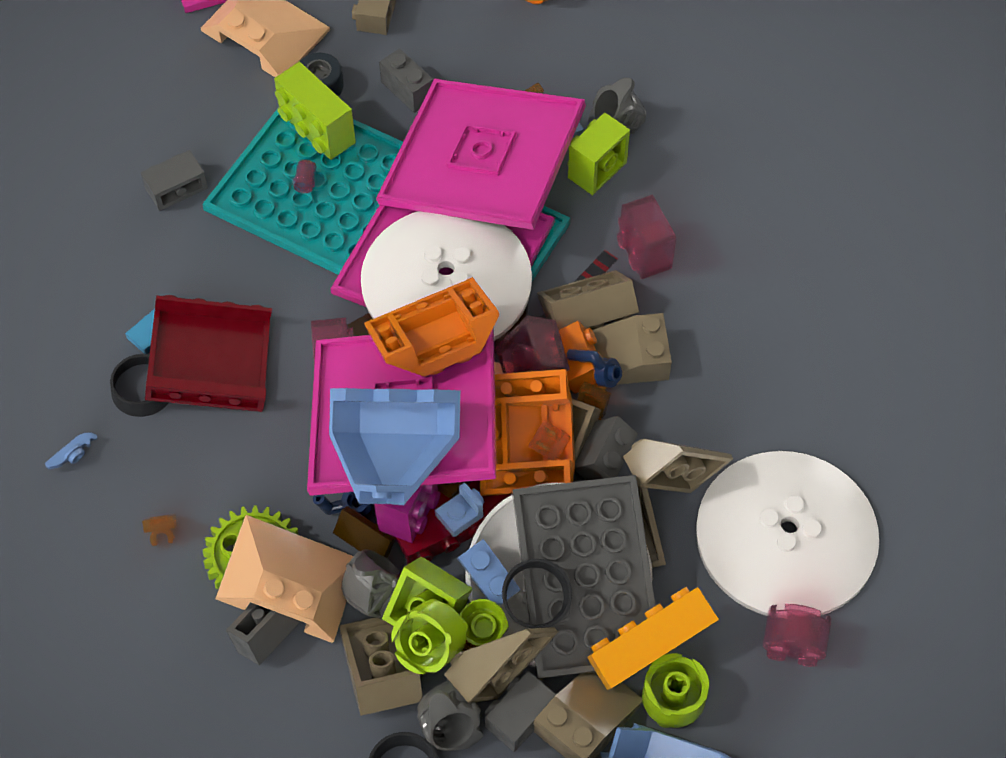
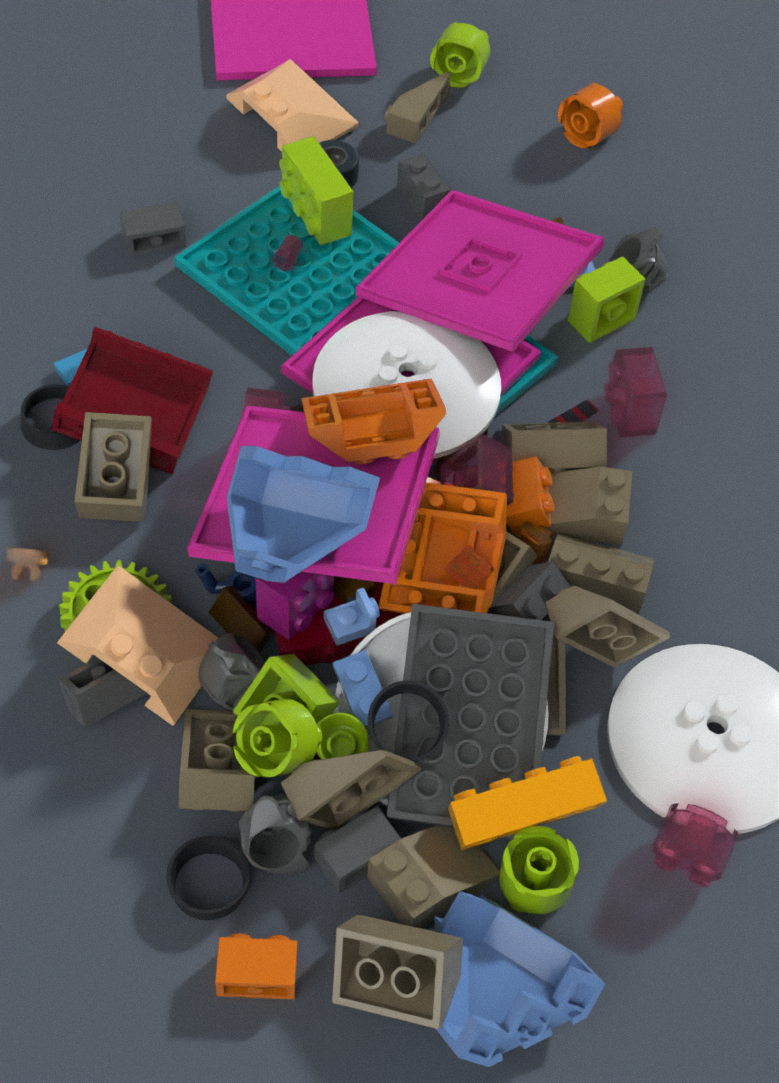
camera: 10 degrees right, 5 degrees down
dark blue plate [567,349,622,388] -> none
none -> dark tan slope [74,412,152,522]
none -> dark tan slope [548,533,654,615]

